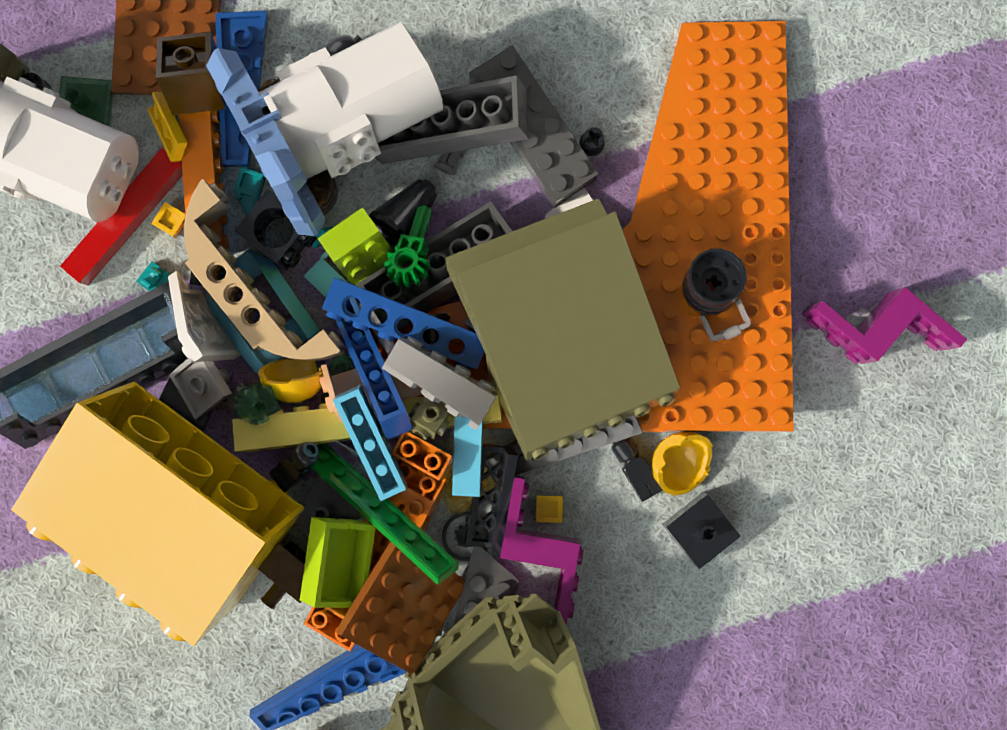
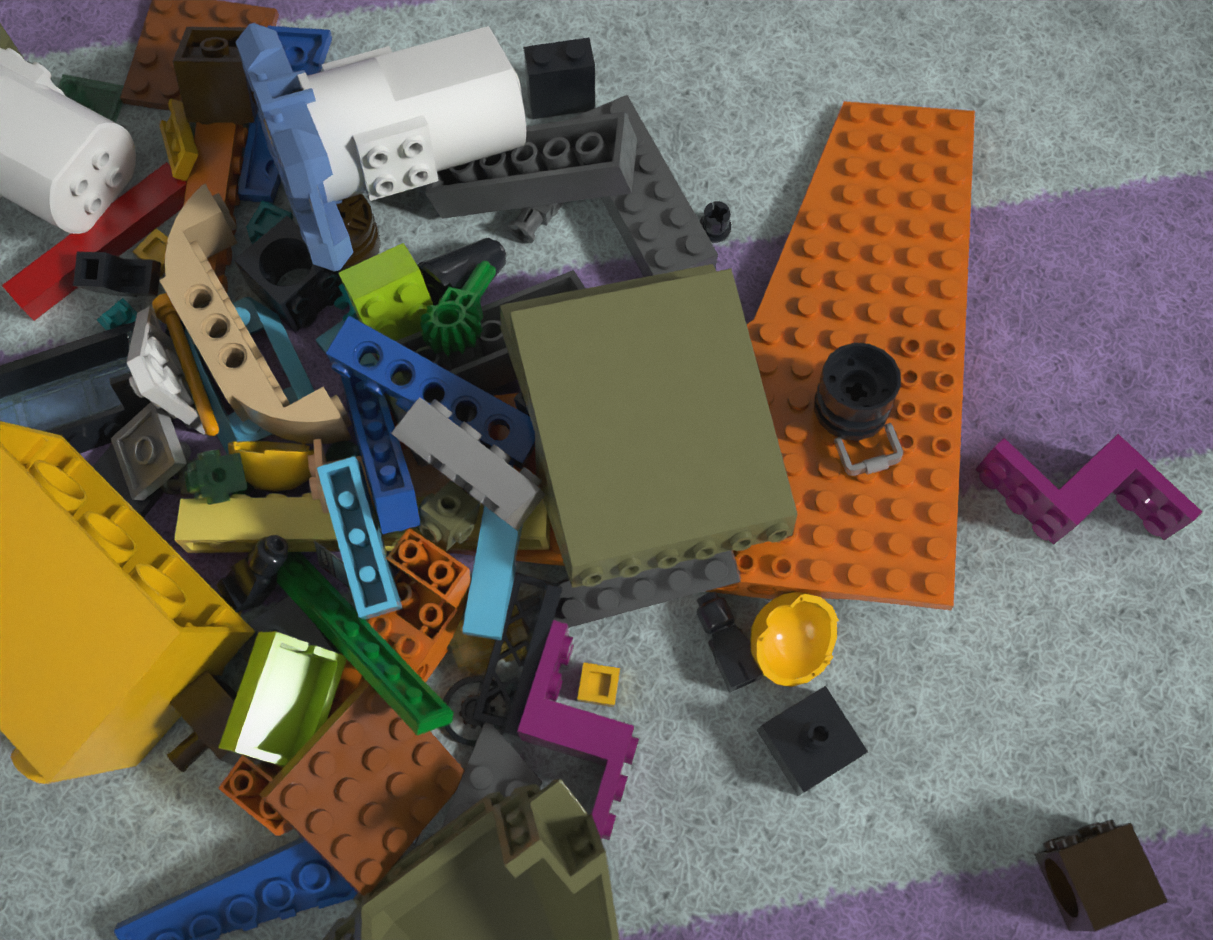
camera: 10 degrees right, 15 degrees down
none -> black brick [73,251,161,298]
none -> light orange piece [152,293,219,436]
none -> black brick [523,37,595,120]
none -> dark brown brick [1034,819,1168,932]

